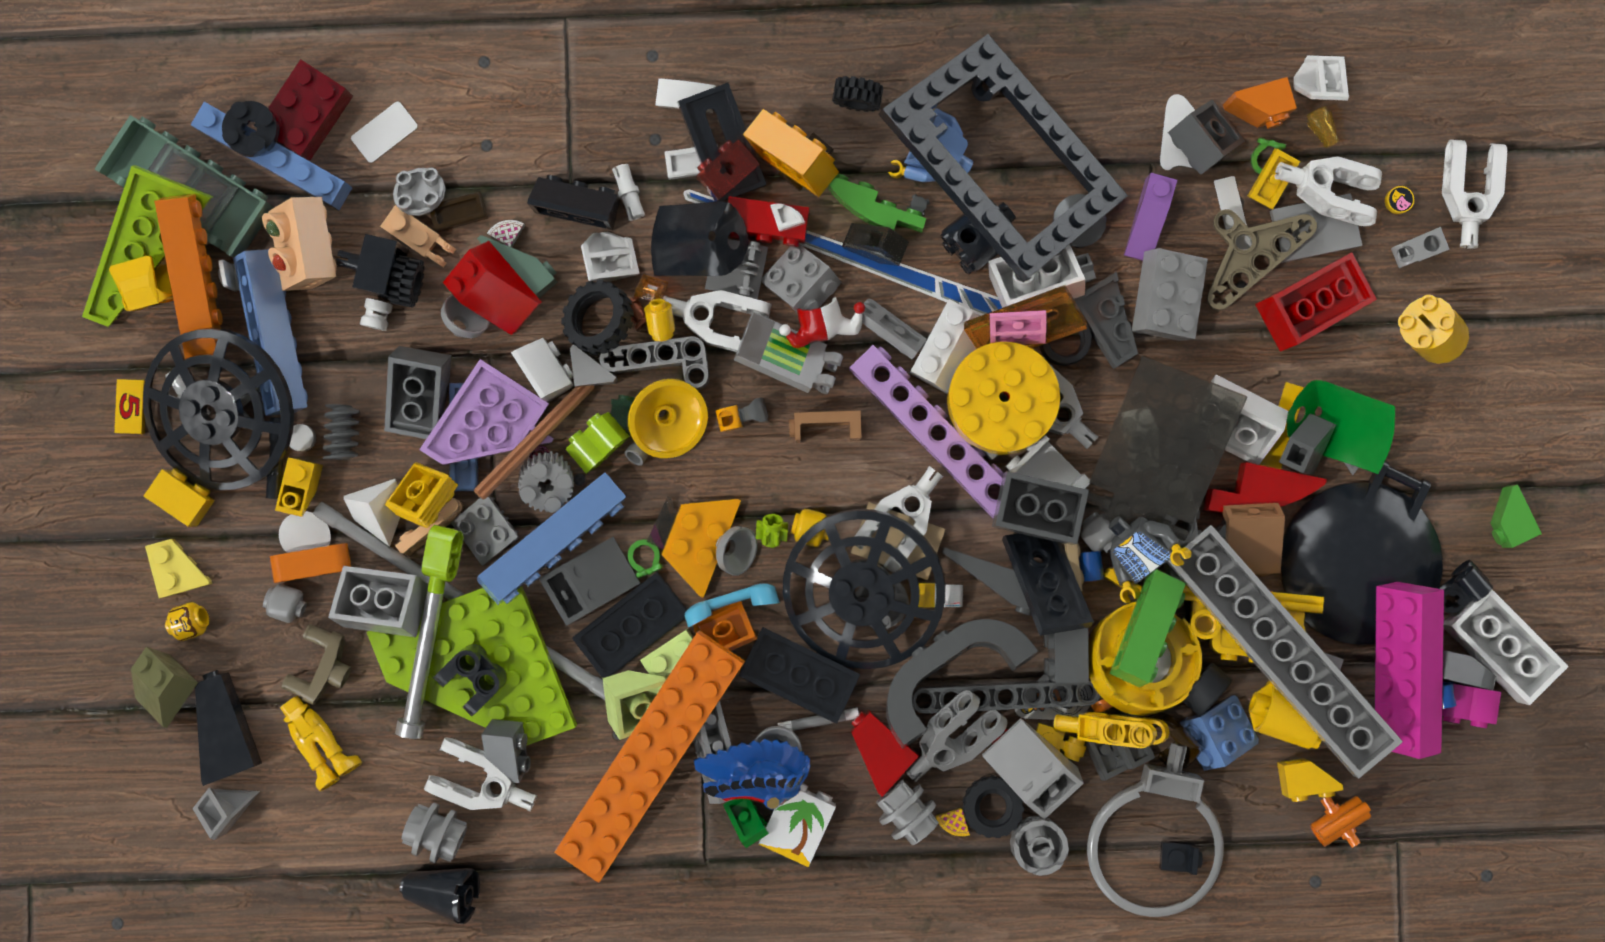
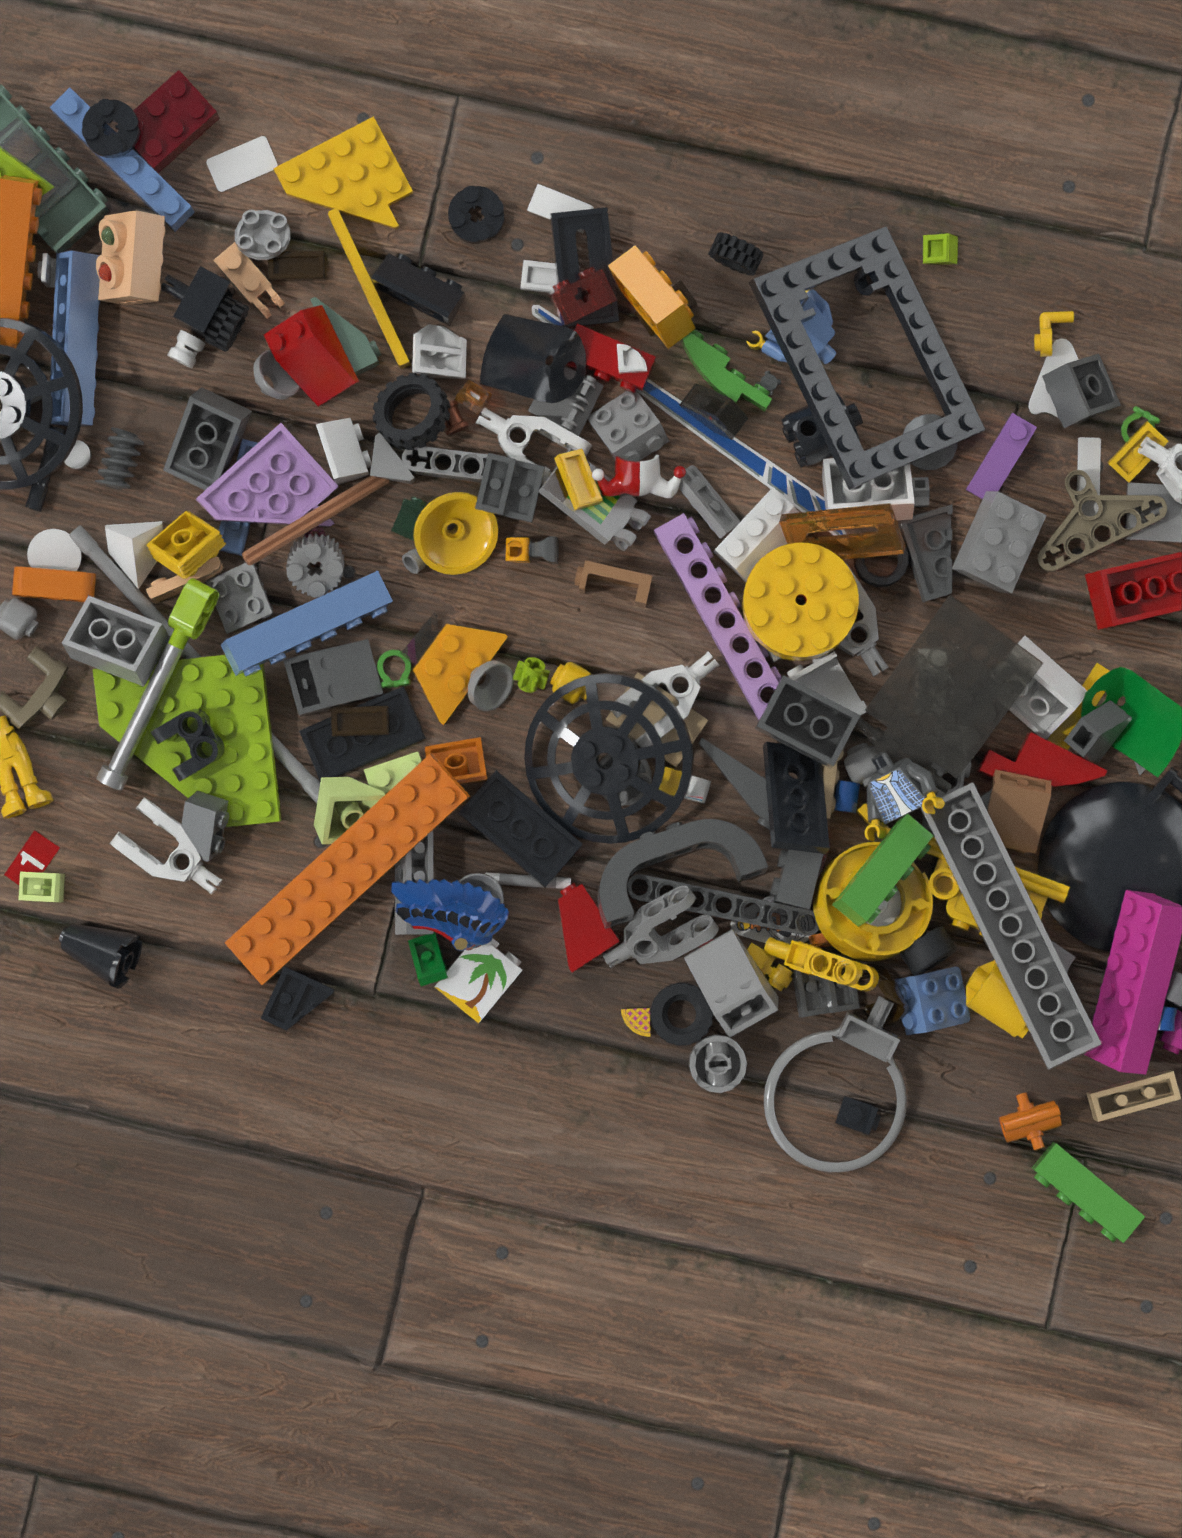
camera: 10 degrees right, 0 degrees up
yellow slope [275,457,323,517] -> none
light grey piece [401,802,467,863] -> none
white tile [487,220,525,248] -> none
lime brick [565,412,630,474] -> none
white pin [612,164,645,221] -> none
yellow brick [644,299,675,341] -> none
medium azure piece [685,583,780,627] -> none
light grey piece [876,780,939,845] -> none
bright pink slope [990,310,1046,345] -> none
orange slope [1223,77,1297,129] -> none
yellow slope [1277,758,1343,802] -> none
none -> red sticker [4,830,60,885]
none -> yellowish green slope [19,872,65,902]
none -> black wing [260,967,335,1031]
none -> yellow wing [273,116,413,229]
none -> yellow tile [328,208,410,369]
none -> dark brown tile [331,706,389,737]
none -> black plate [448,186,505,244]
none -> dark grey slope [475,453,545,523]
none -> yellow tile [554,449,603,510]
none -> lime slope [923,233,958,265]
none -> bright green brick [1032,1142,1145,1243]
none -> yellow plate [1034,311,1074,357]
none -> tan brick [1086,1070,1181,1122]

